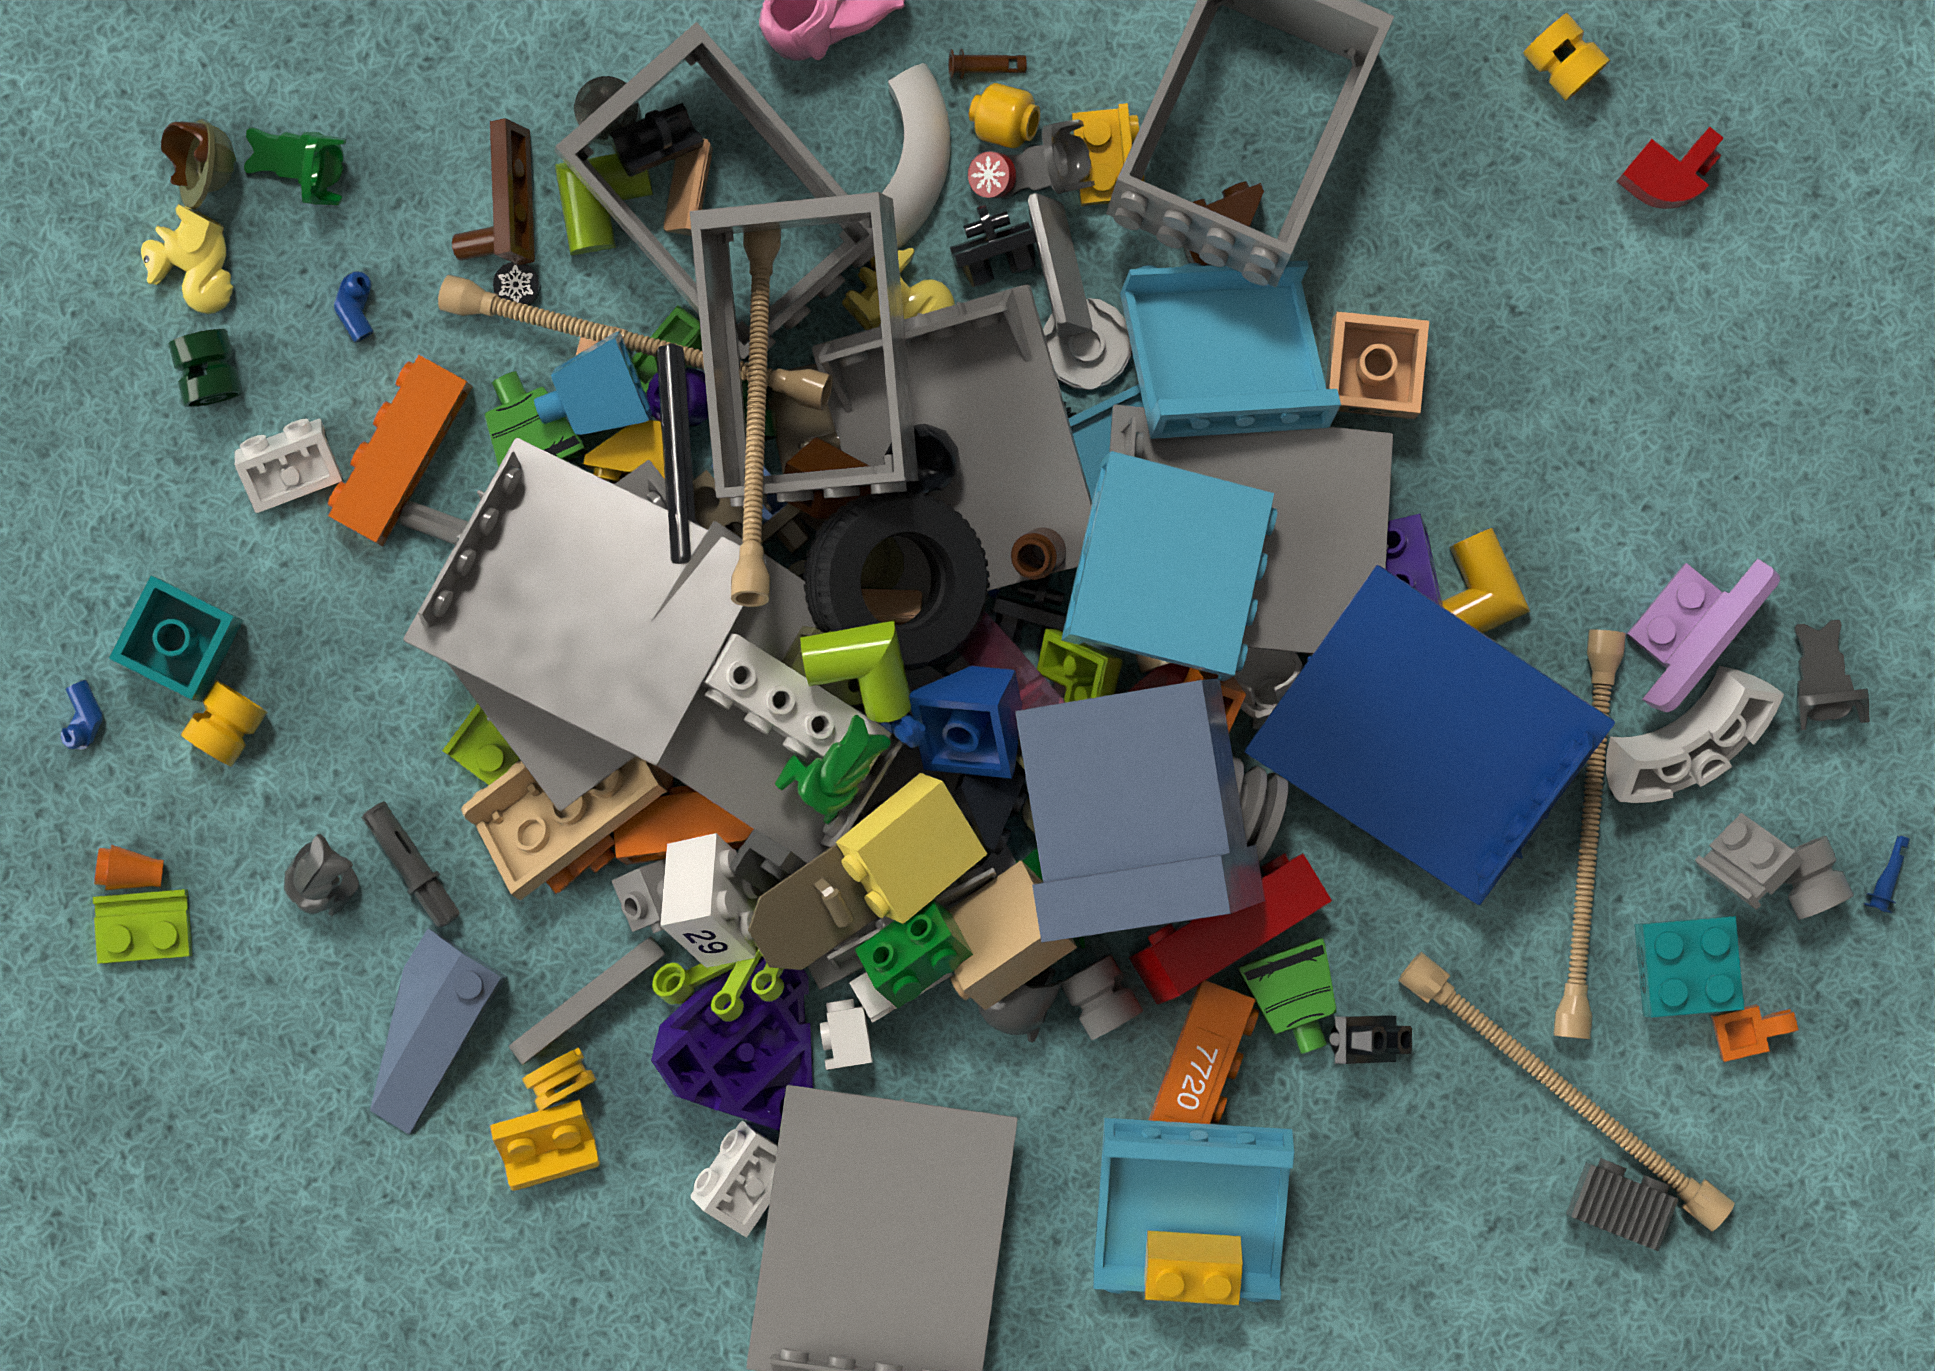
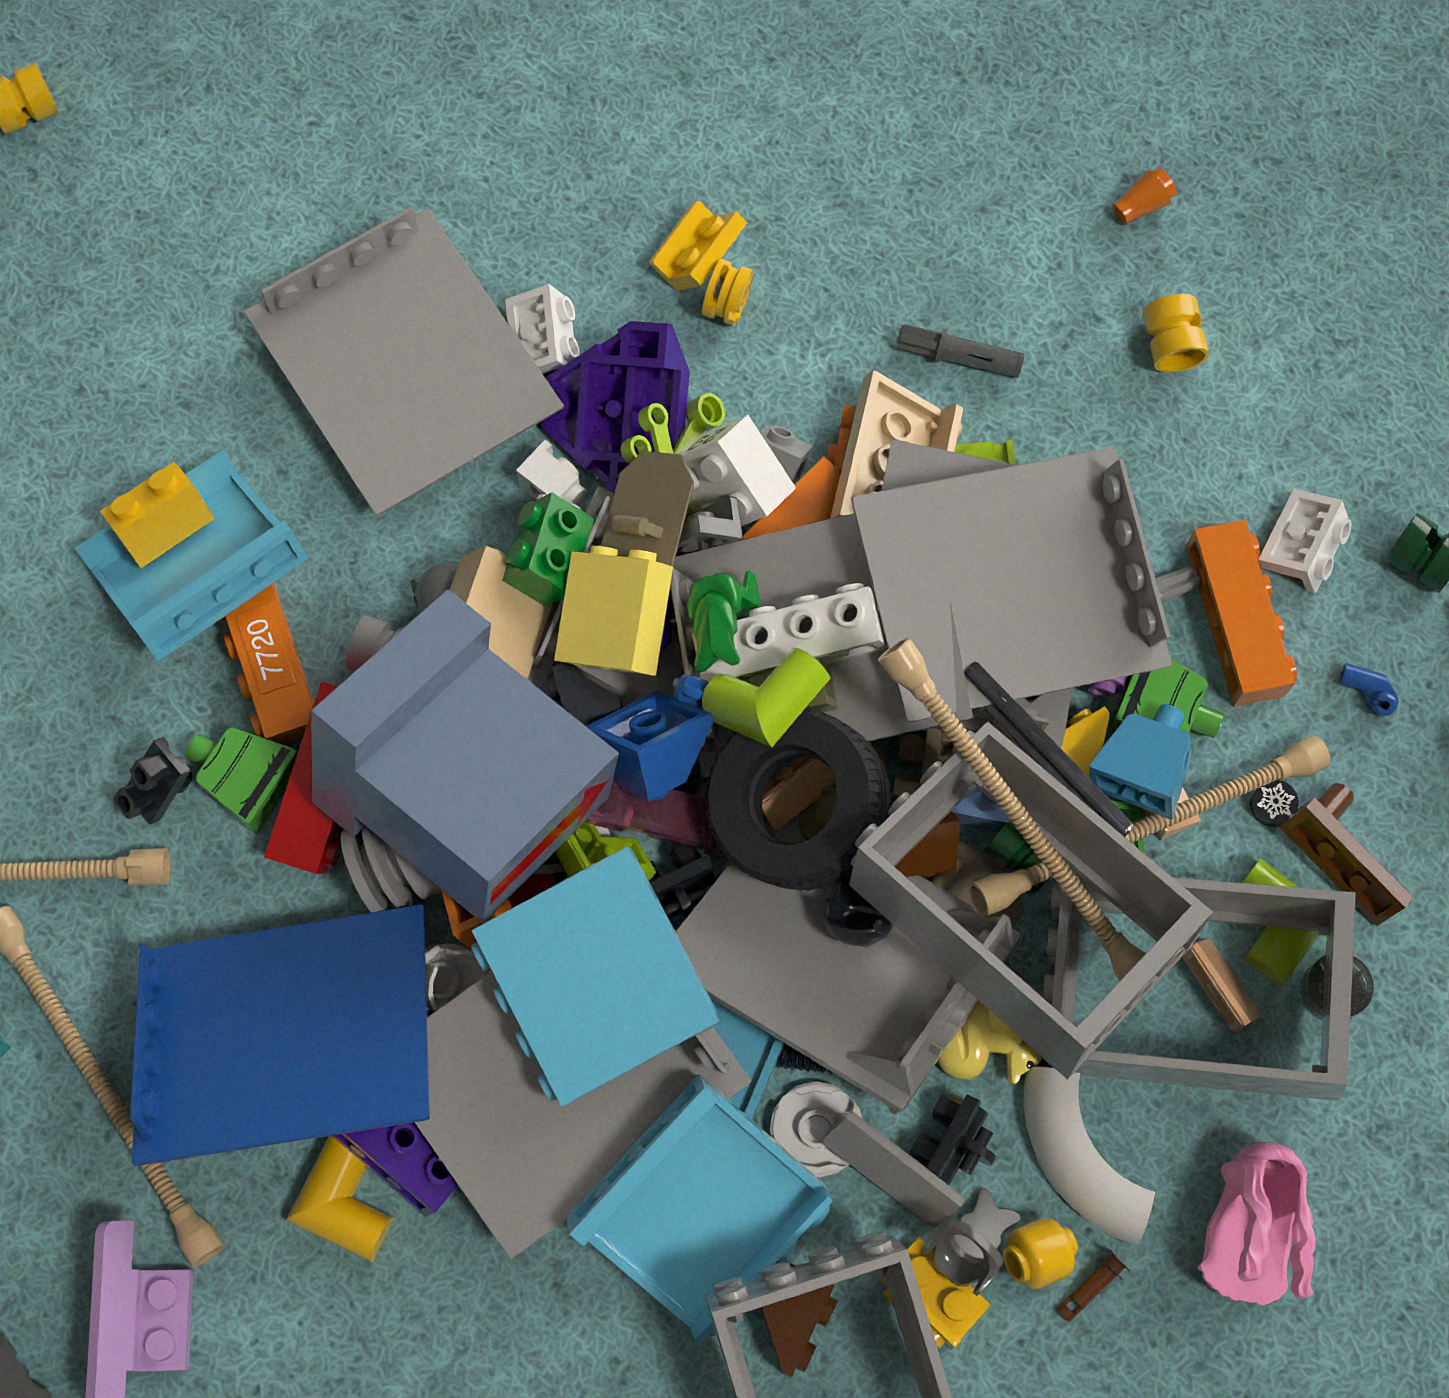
camera: 135 degrees right, 15 degrees down
blue arm [61,680,103,750] -> none
lime plate [93,889,192,964] -> none
teal brick [109,575,244,702] -> none
dark grey hair [284,834,359,917] -> none
sand blue wedge [370,928,507,1135] -> none
light grey beam [508,936,666,1065] -> none
black hips [608,102,704,177] -> none
tile [968,152,1016,198] -> none
reddish brown brick [1011,527,1066,580] -> none
light nougat brick [1326,312,1429,419] -> none
white brick [1606,666,1784,803] -> none

